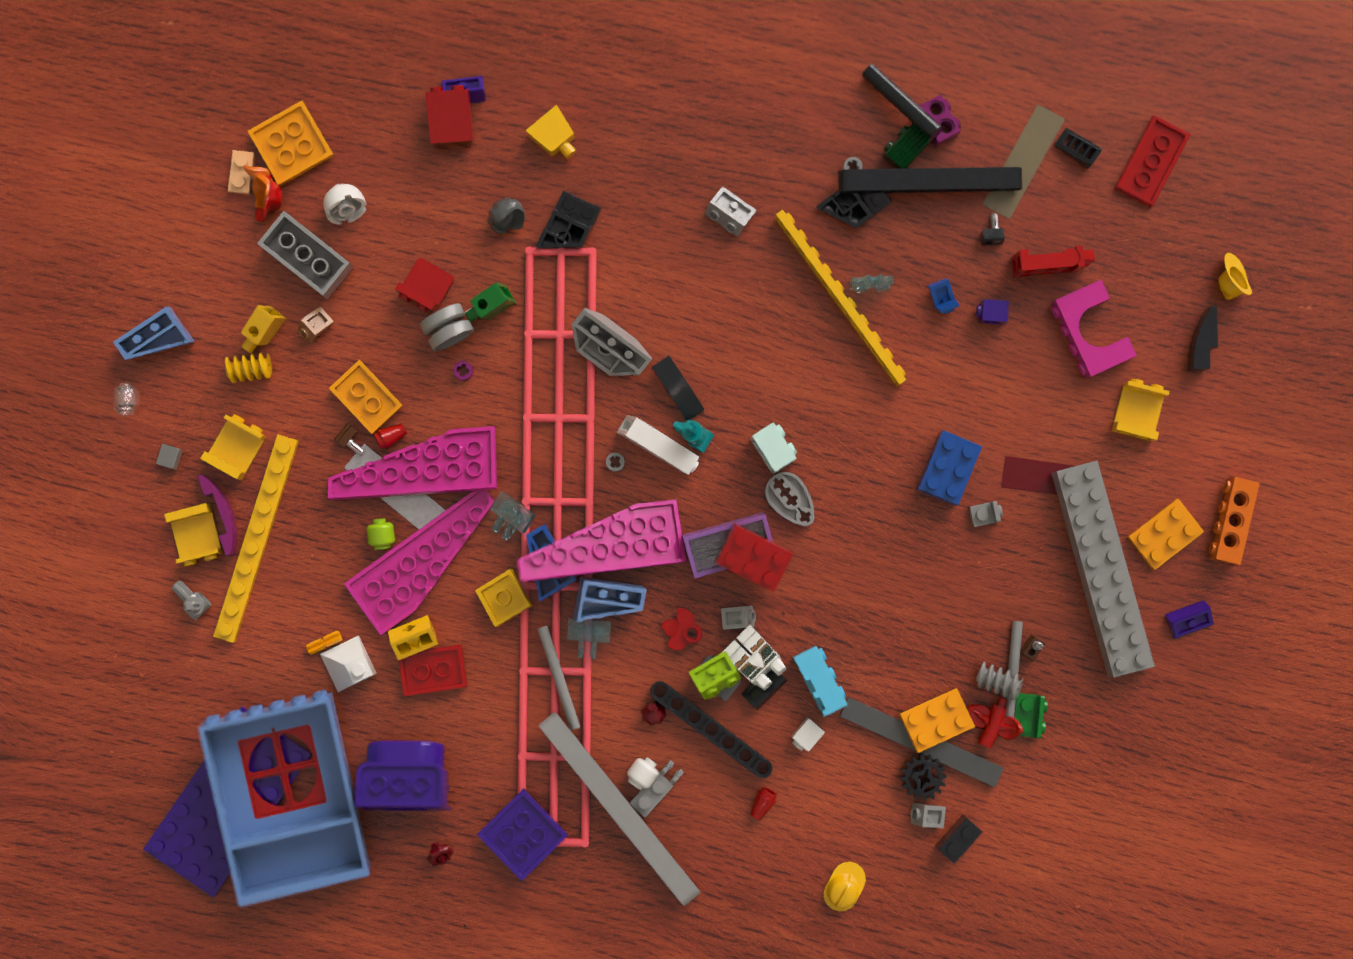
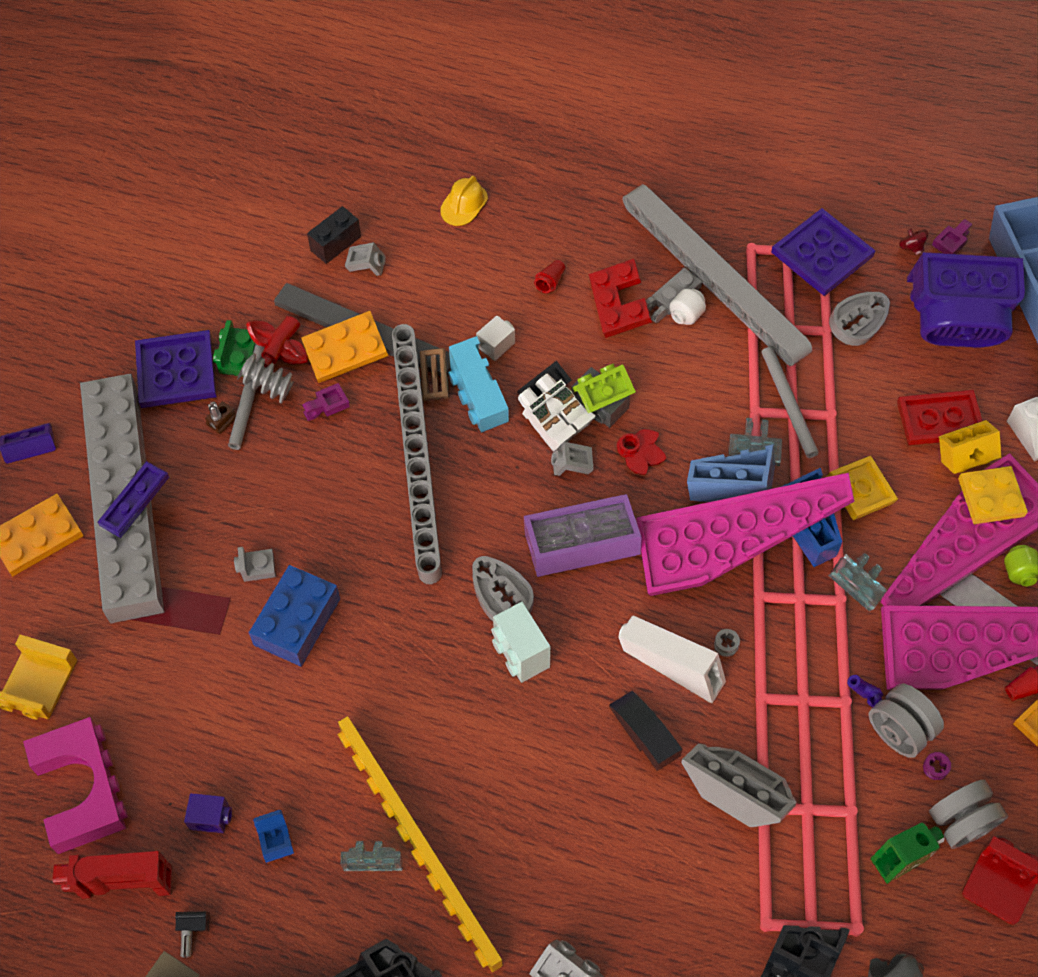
camera: 170 degrees left, 25 degrees down
dark red piece [641,701,667,726] -> none
black beam [651,681,772,778] -> none
teal piece [673,420,715,453] -> none
red brick [715,523,793,592] -> none
black gear [900,753,947,801] -> none
none -> dark purple tile [97,461,169,538]
none -> dark purple plate [135,330,217,408]
none -> magenta plate [302,383,350,421]
none -> light grey beam [392,324,442,584]
none -> medium nougat tile [420,348,449,401]
none -> red plate [588,259,652,338]
none -> light grey piece [829,292,890,346]
none -> dark purple arm [847,675,883,707]
none -> light grey wheel [868,683,944,758]
none -> magenta plate [932,219,972,254]
none -> yellow plate [958,466,1028,524]

